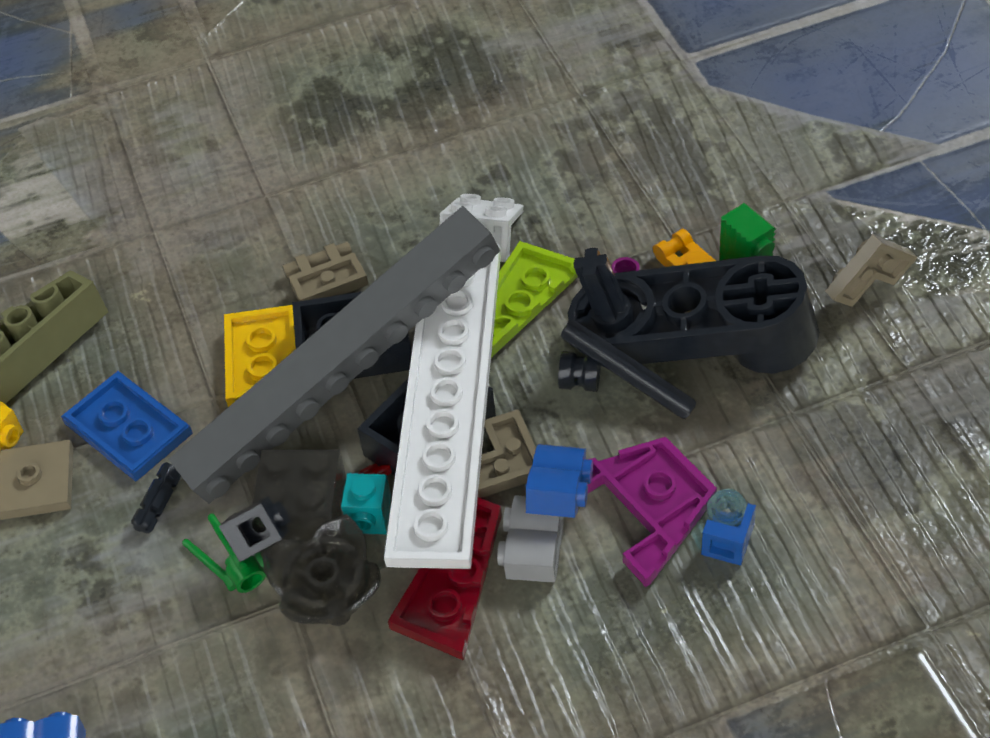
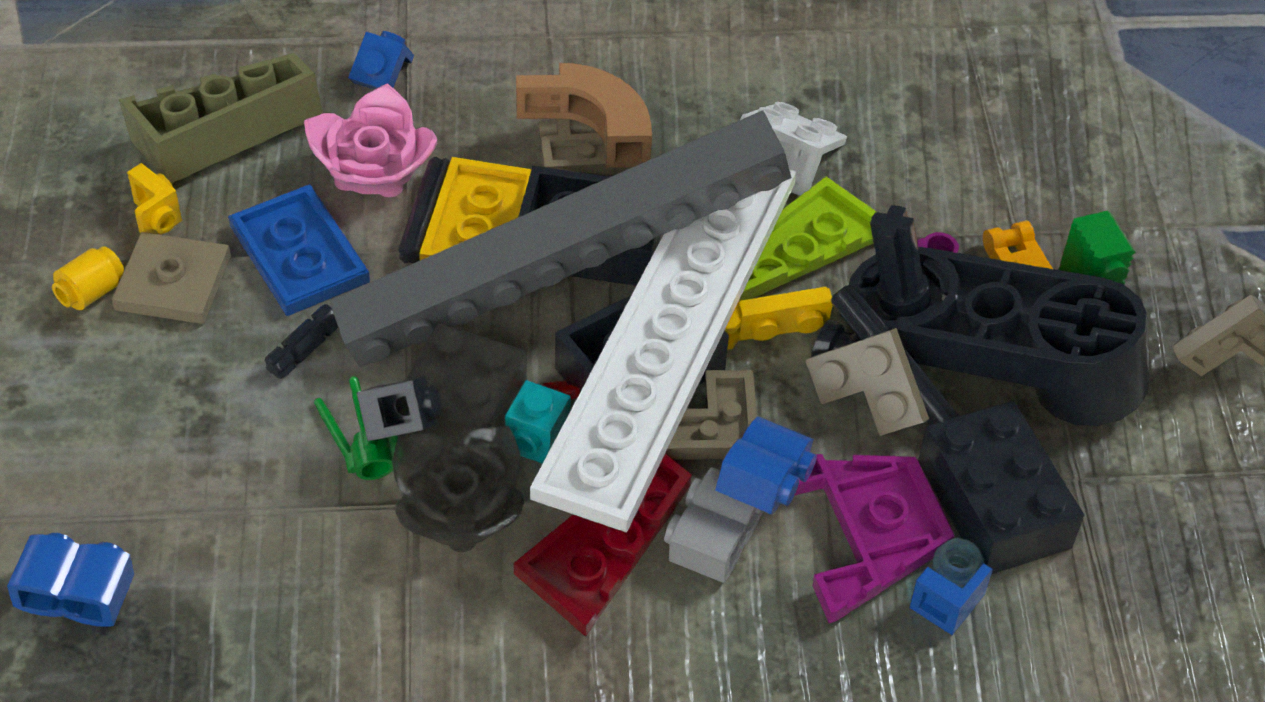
camera: 10 degrees right, 0 degrees up
none -> bright pink brick [304,83,437,197]
none -> blue bracket [348,31,414,90]
none -> black axle [398,156,450,264]
none -> medium nougat arch [516,63,652,168]
none -> yellow hinge [725,287,833,350]
none -> dark tan plate [805,328,929,436]
none -> black brick [918,400,1084,575]

